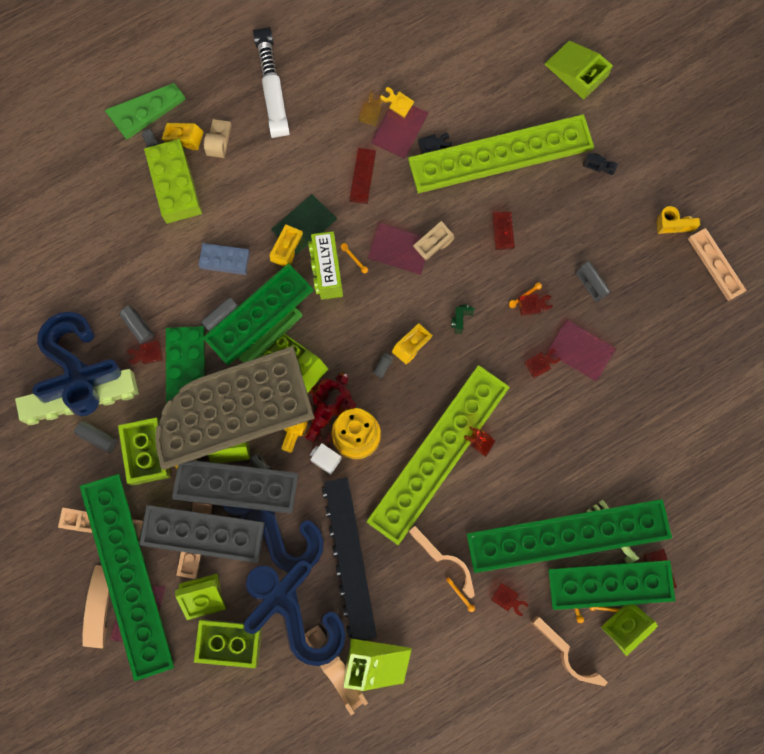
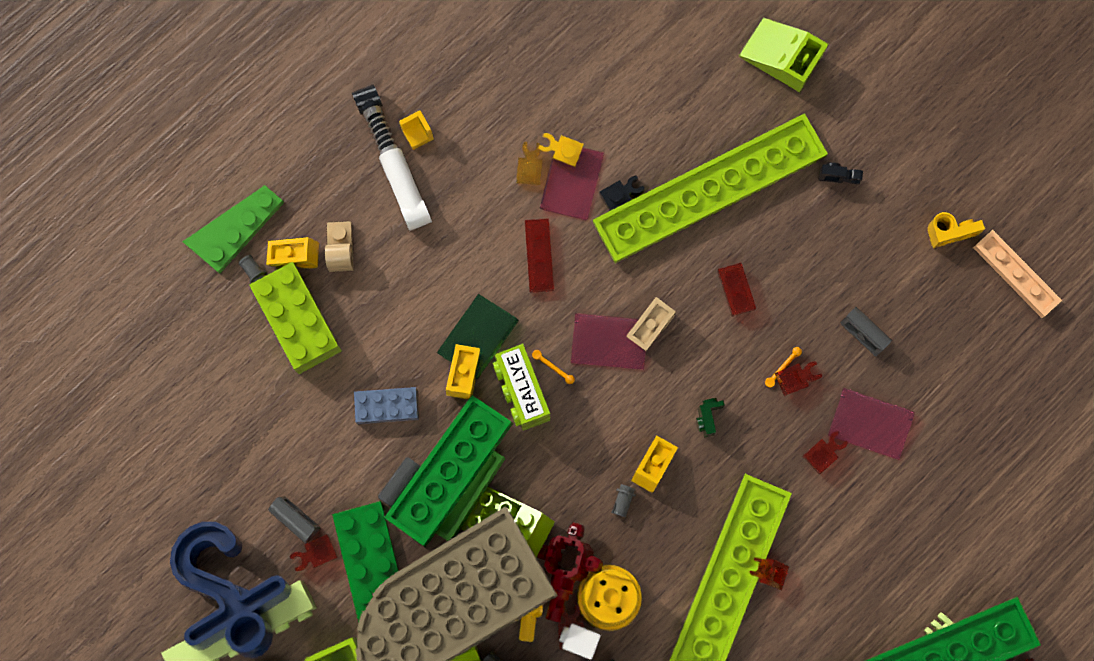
camera: 10 degrees left, 0 degrees up
none -> yellow panel [399,110,434,150]

